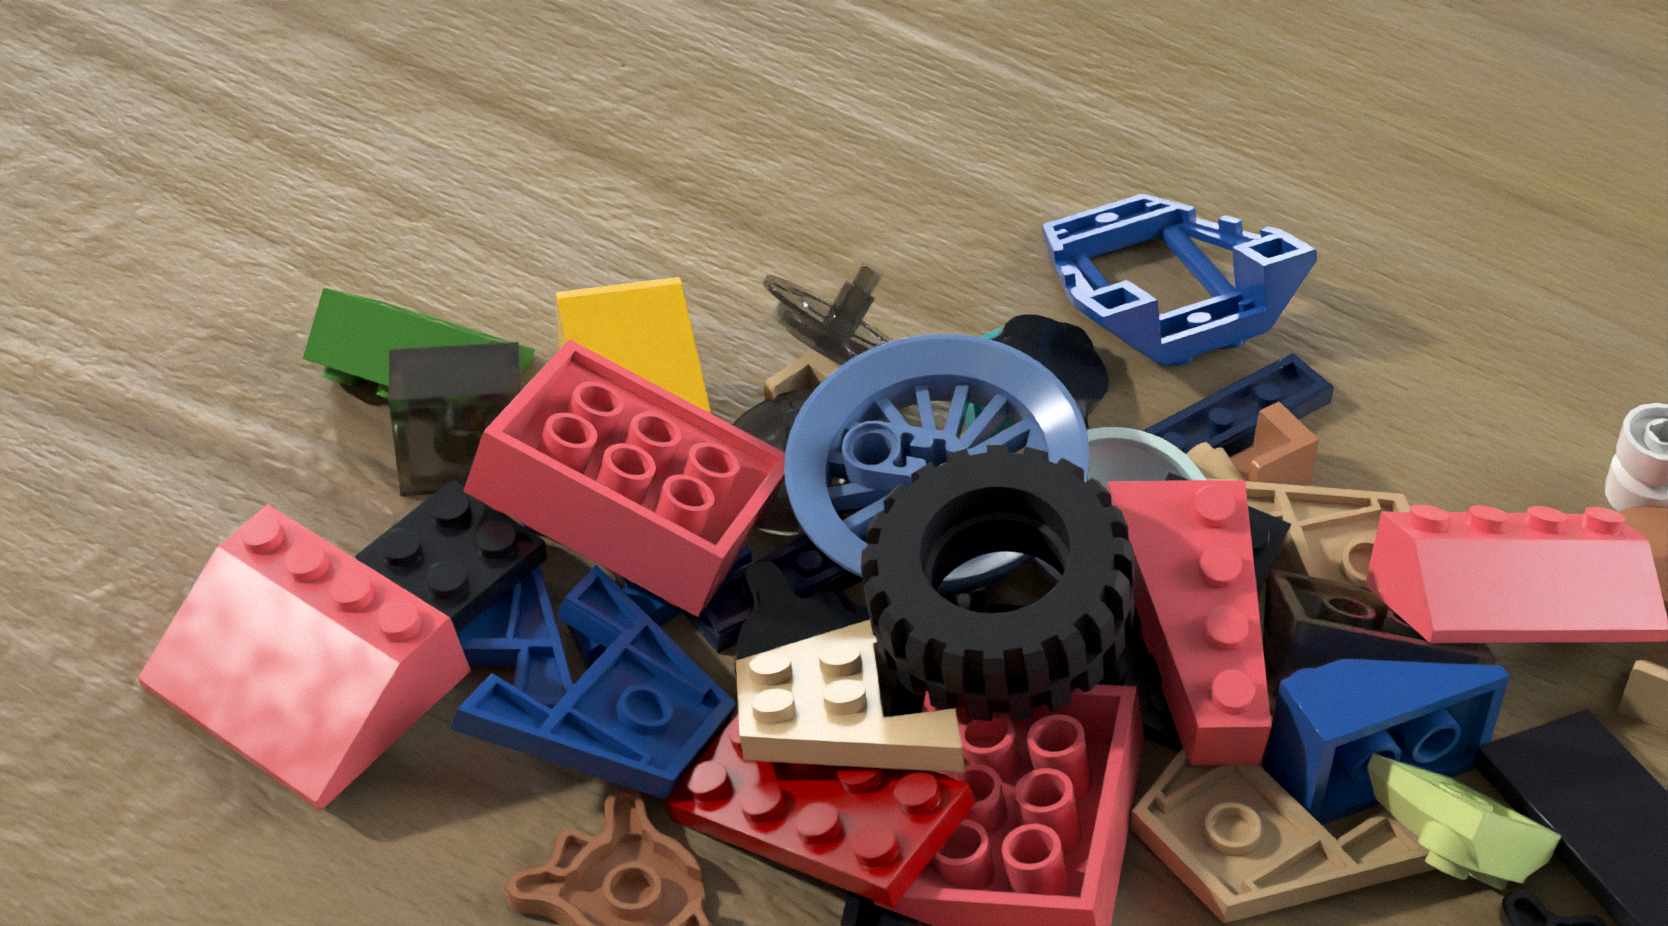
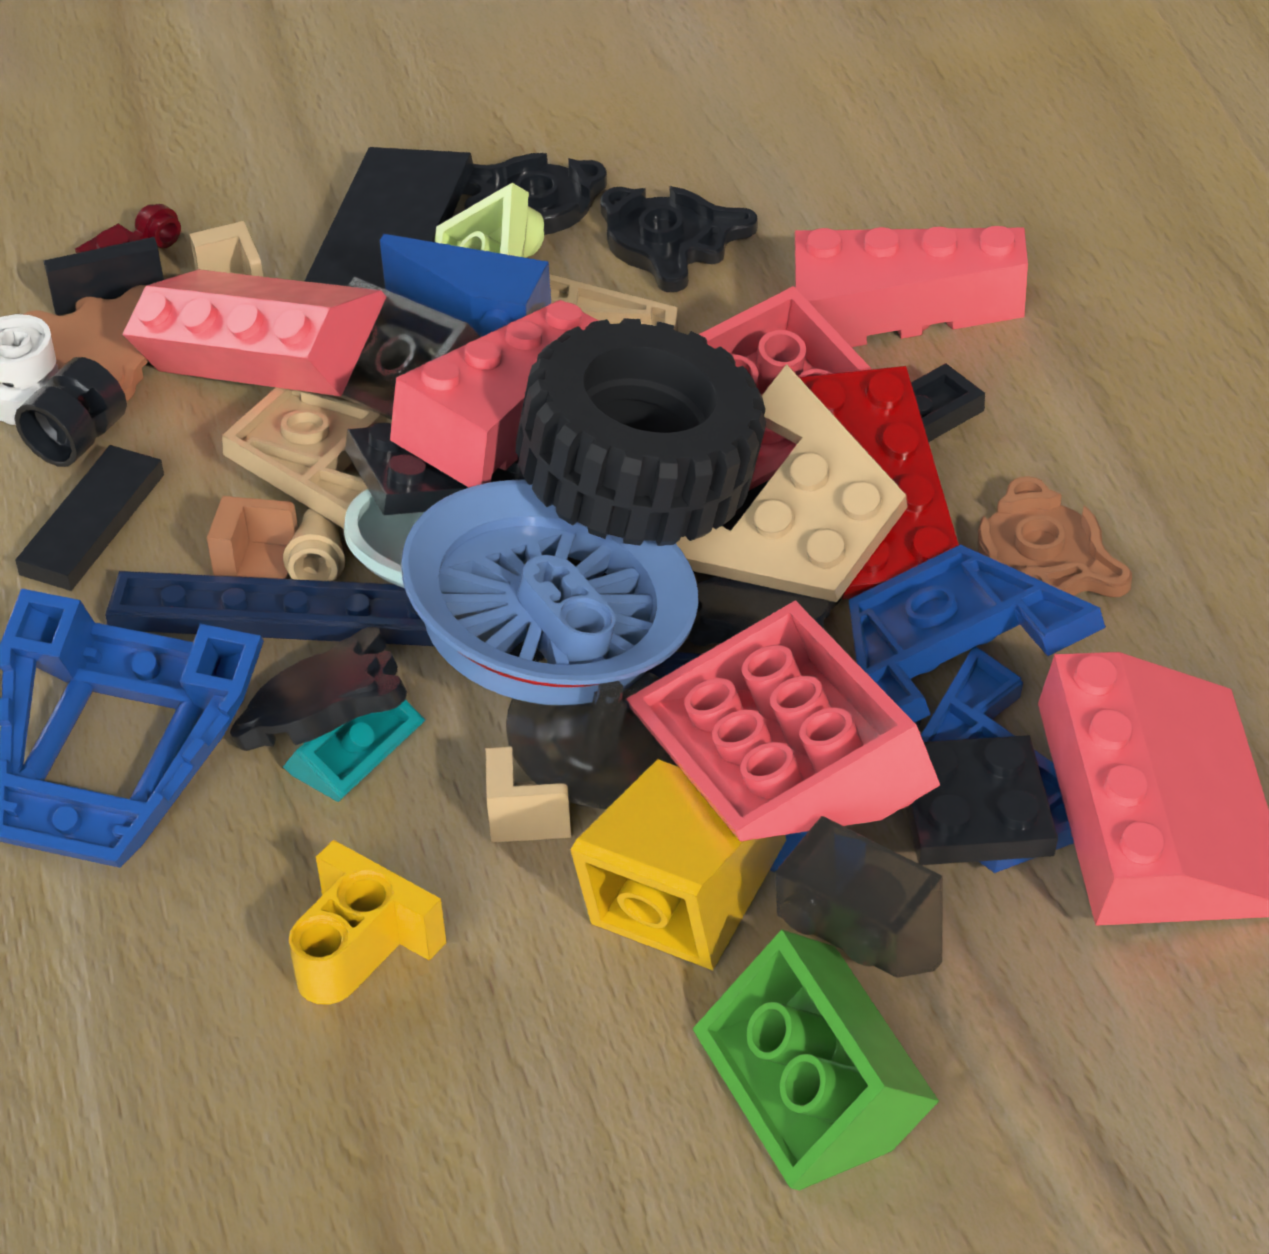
camera: 135 degrees left, 0 degrees up
clear smoke piece [762,263,894,365] -> none
none -> black wheel [14,357,127,467]
none -> black tile [15,445,164,591]
none -> yellow tile [288,840,447,1005]

